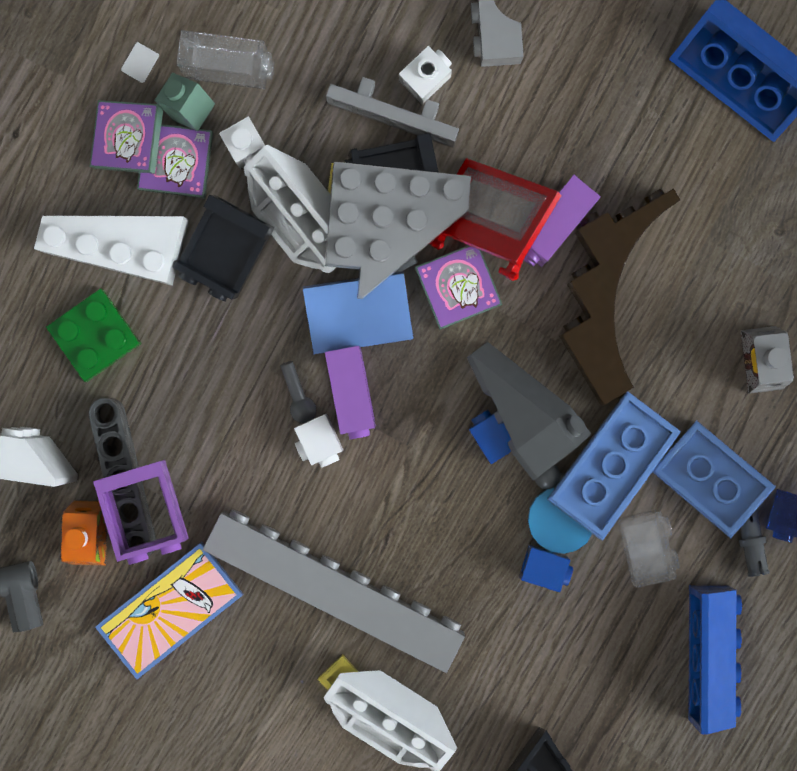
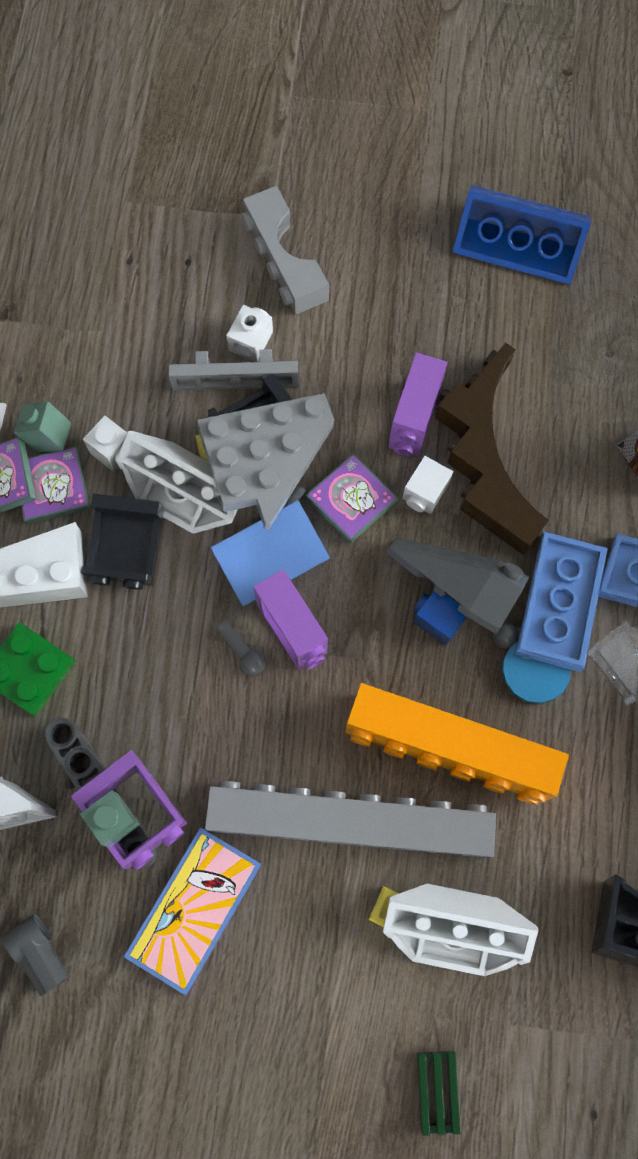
camera: 20 degrees left, 15 degrees down
orange torso [61,501,107,566] -> none
clear window [176,30,275,89] -> none
white brick [294,414,343,468] -> none
piece [429,158,562,281] -> none
blue brick [519,545,573,592] -> none
none -> sand green brick [80,790,140,848]
none -> light orange brick [345,683,569,805]
none -> white brick [402,456,453,514]

